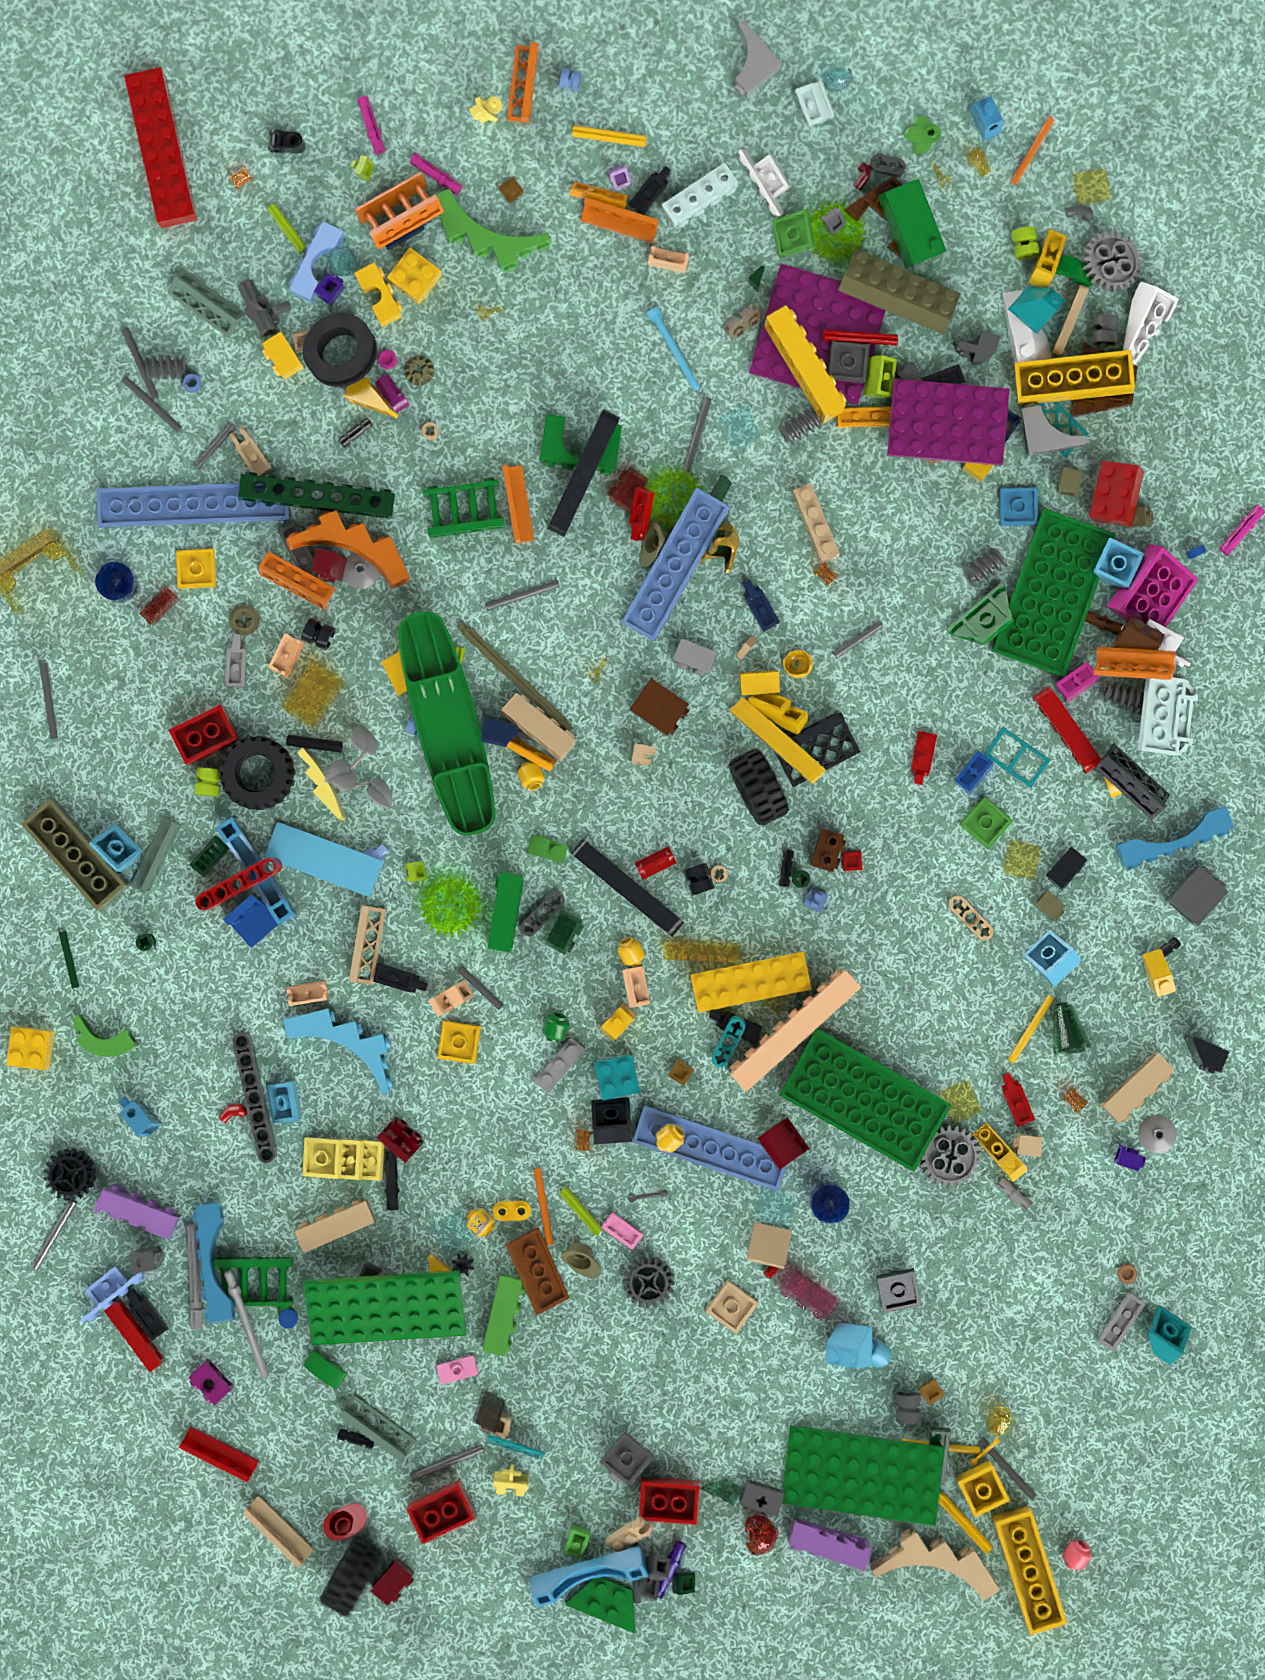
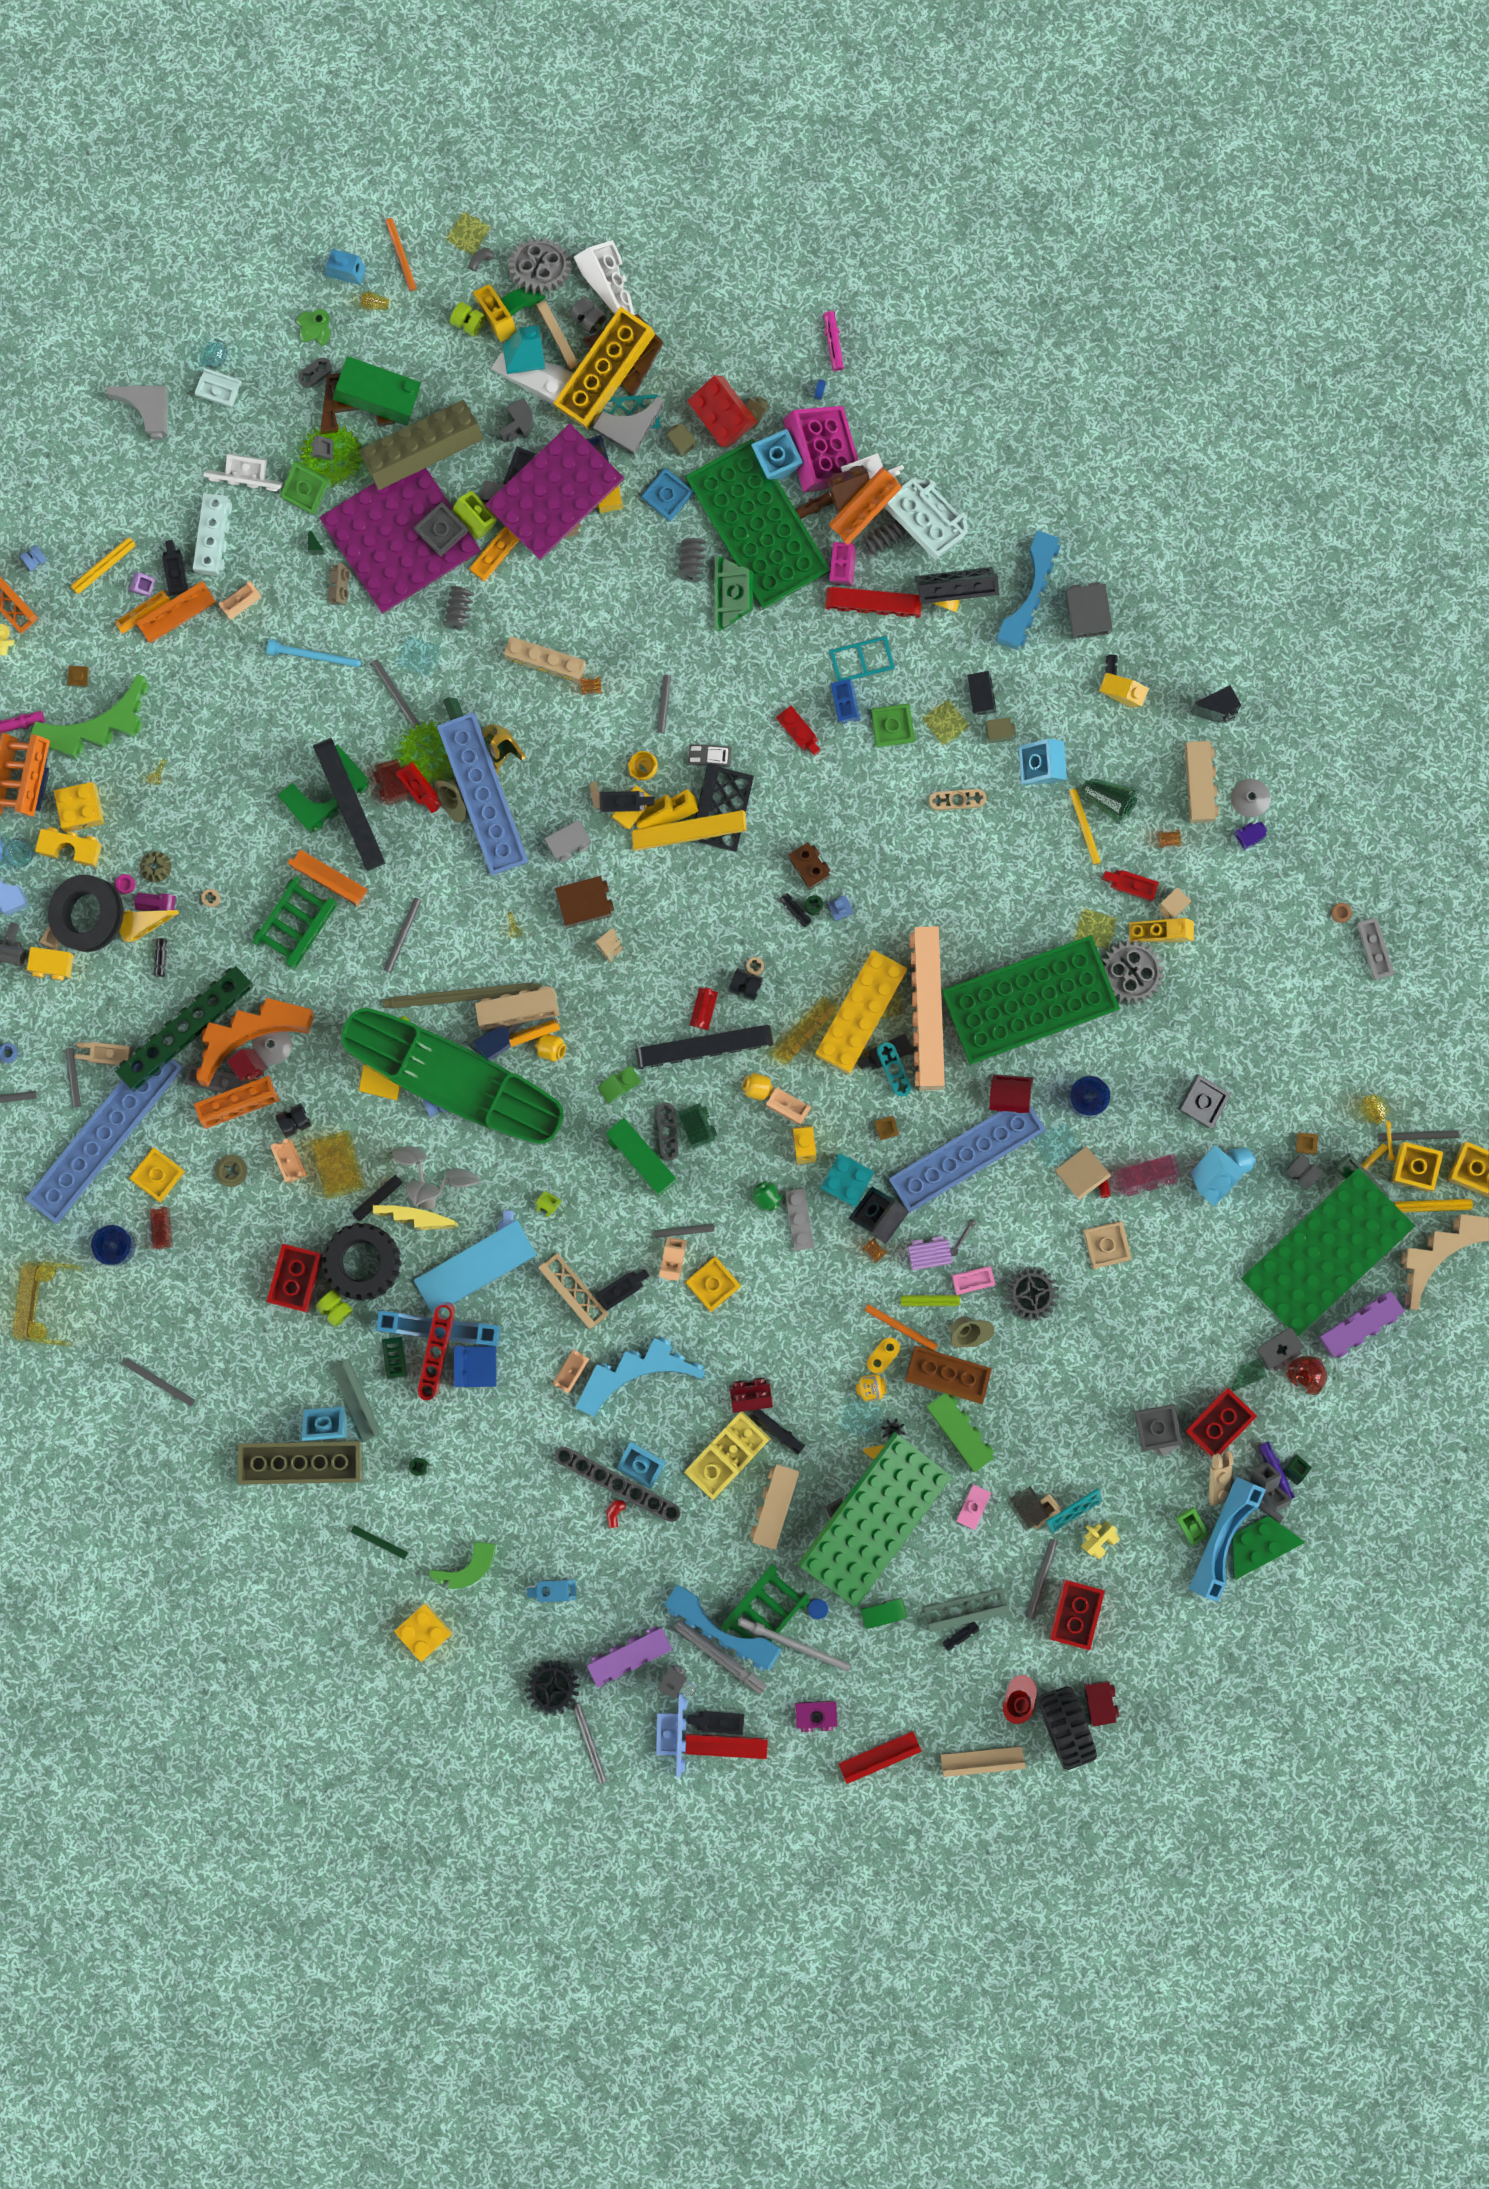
camera: 45 degrees left, 5 degrees down
light grey hinge [225,634,247,688] -> none
dark purple brick [314,273,345,307] -> none
clear neon green gear [419,875,482,937] -> none
yellow head [656,1124,685,1153] -> none
black tyre [728,749,789,826] -> none
dark blue hinge [743,579,780,632] -> none
yellow brick [764,306,846,424] -> none
red axle [822,330,898,346] -> none
red tile [842,851,863,871] -> none
dark red arm [853,162,871,191] -> none
clear yellow hand [932,163,951,188] -> none
light grey pin [996,1176,1033,1211] -> none
teal slope [1148,1305,1191,1365] -> none
none -> black hinge [599,791,655,813]
none -> slope [688,744,732,767]
none -> lavender brick [908,1236,952,1271]

